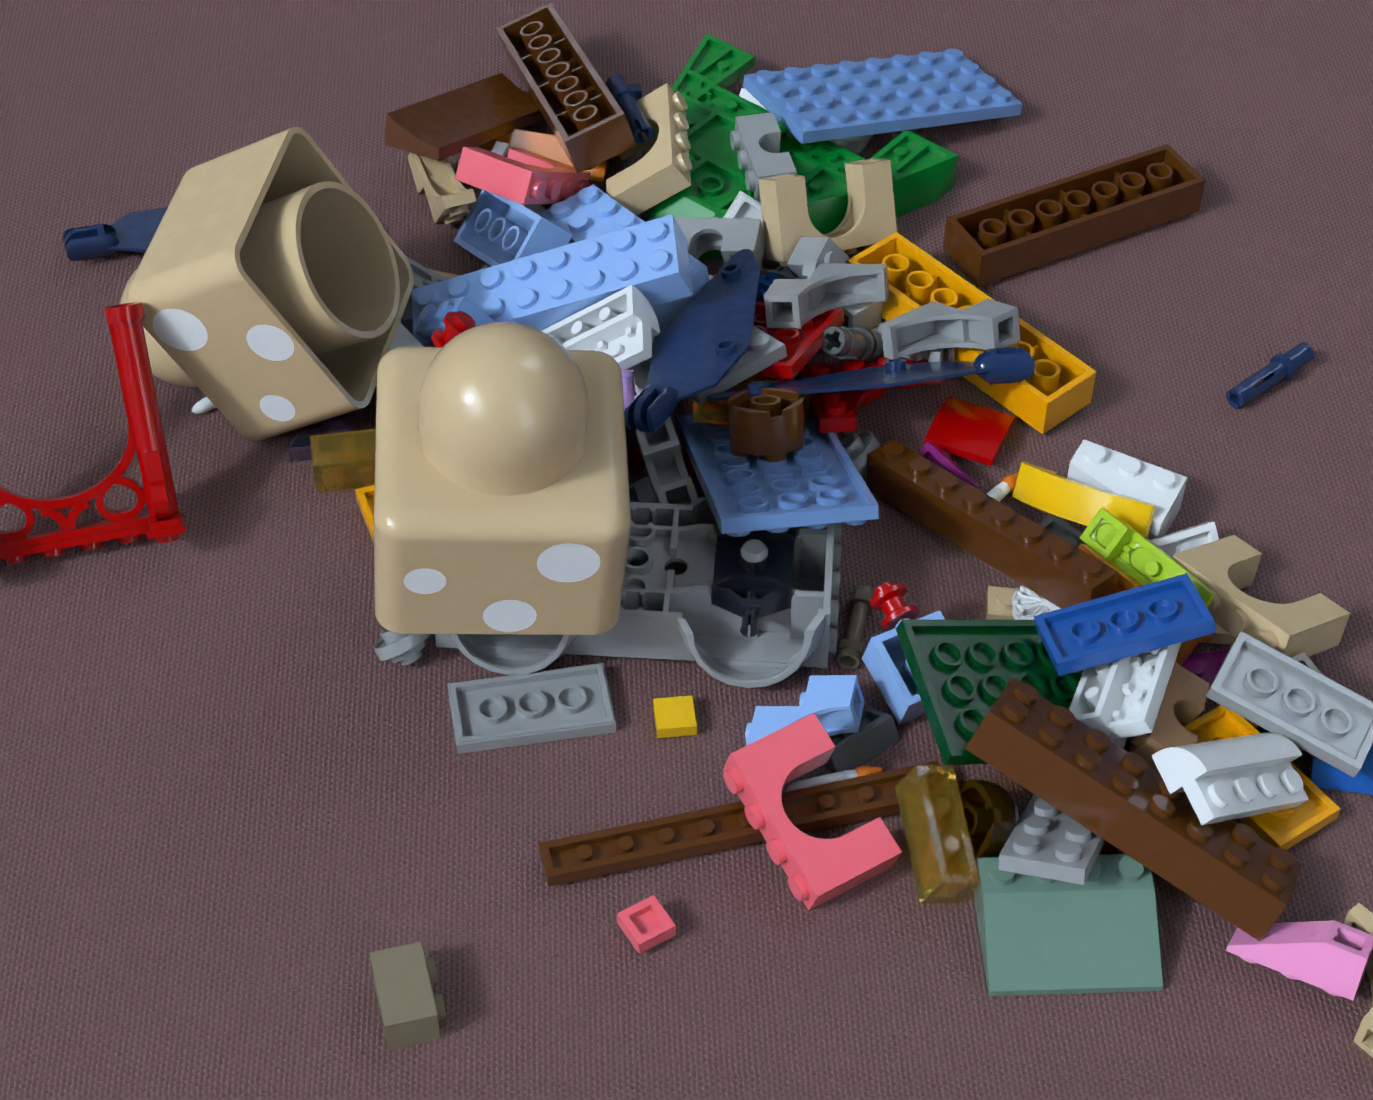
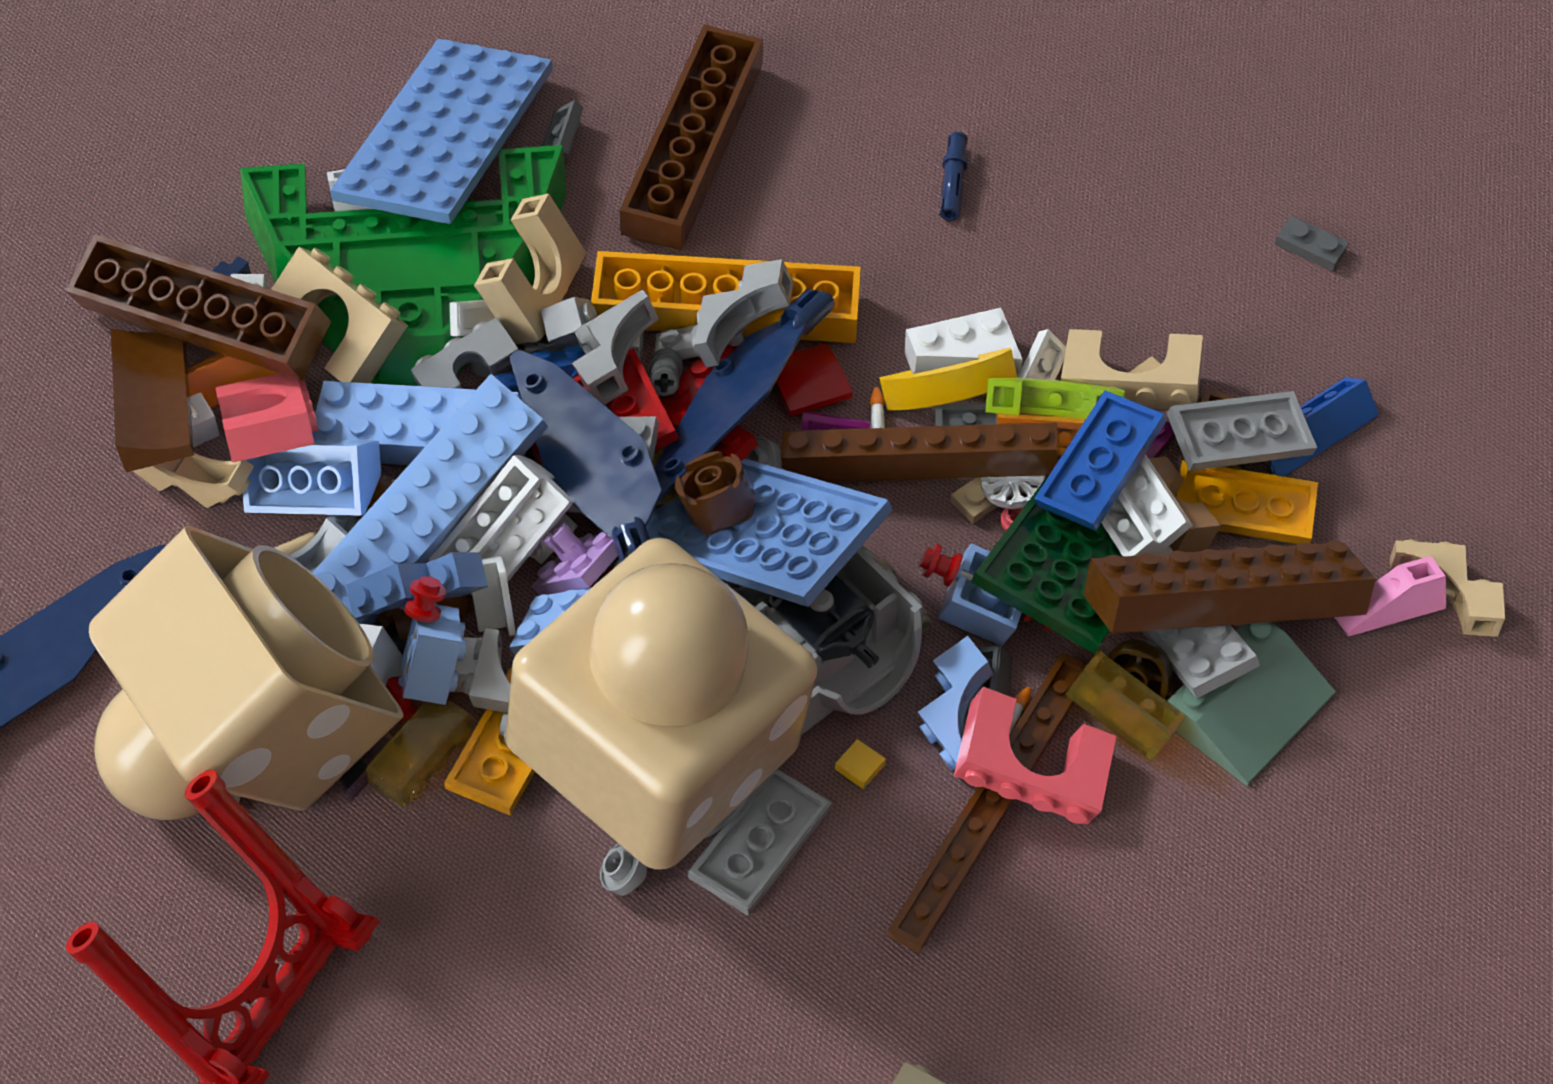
camera: 45 degrees left, 10 degrees up
dark blue pin [605,74,654,144] -> none
coral plate [617,895,676,954] -> none
light grey arch [730,112,797,203] -> none
white brick [1152,732,1309,825] -> none
none -> dark grey plate [542,100,584,159]

